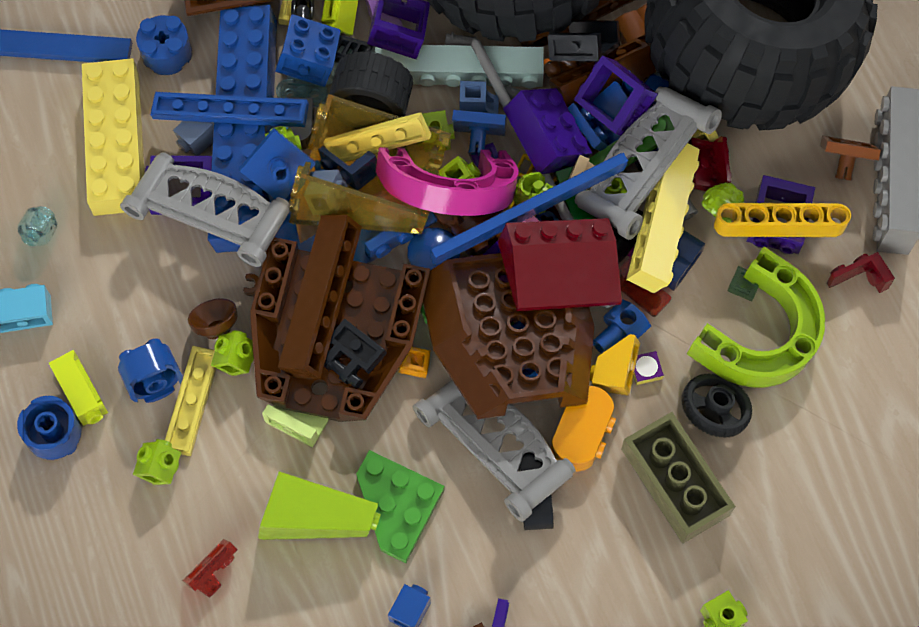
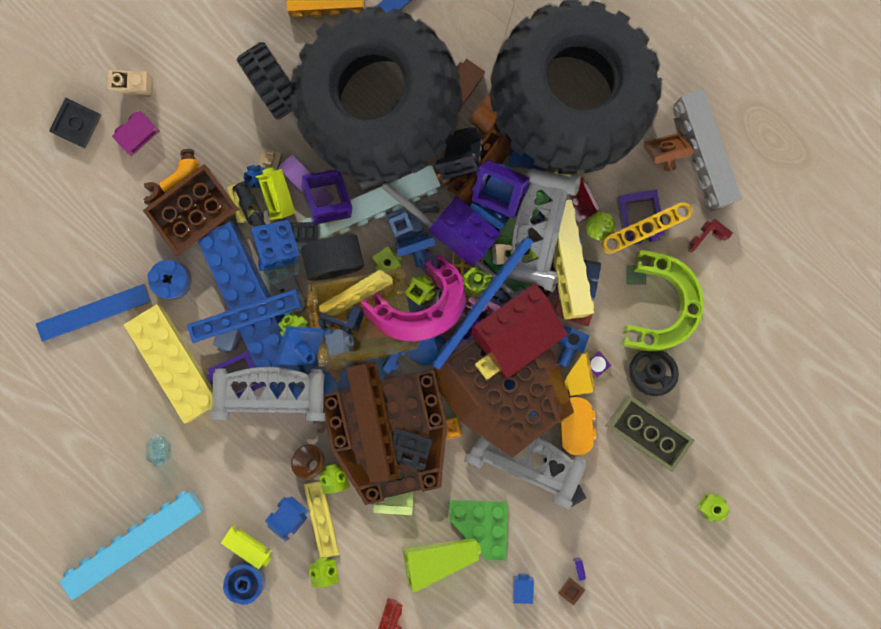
camera: 25 degrees left, 20 degrees up
none -> light yellow tile [475,355,500,380]

